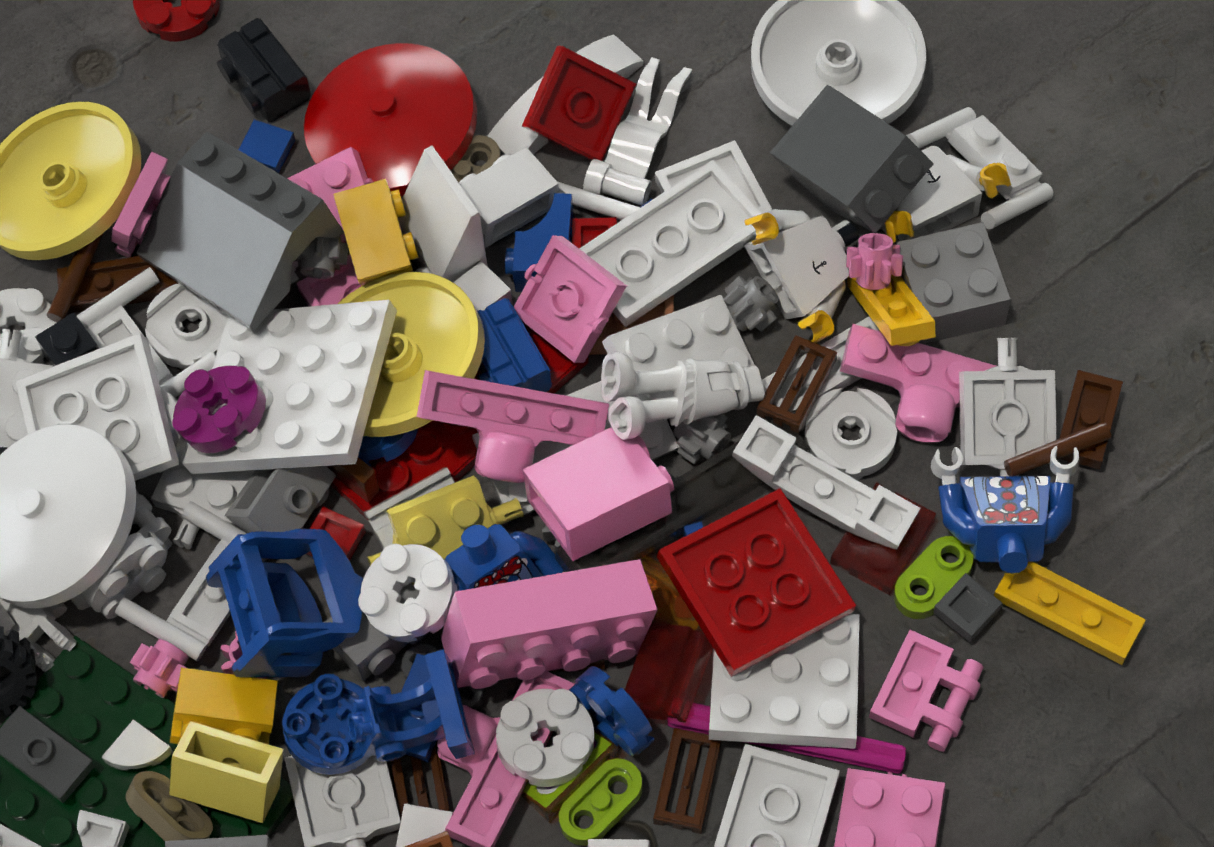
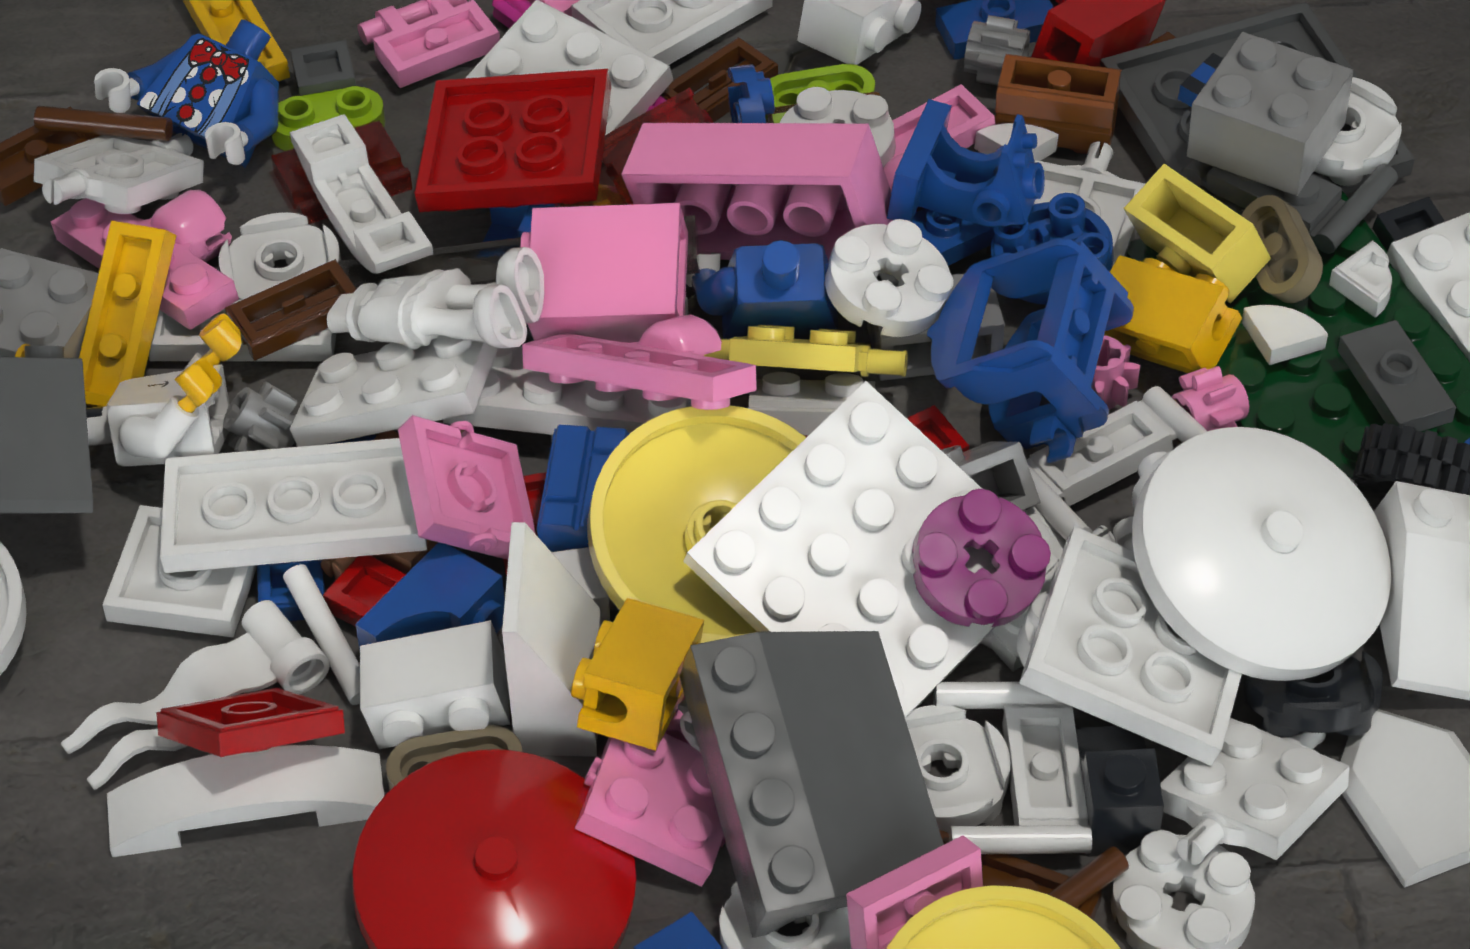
camera: 150 degrees left, 15 degrees down
bright pink gear [846,233,903,290] -> none

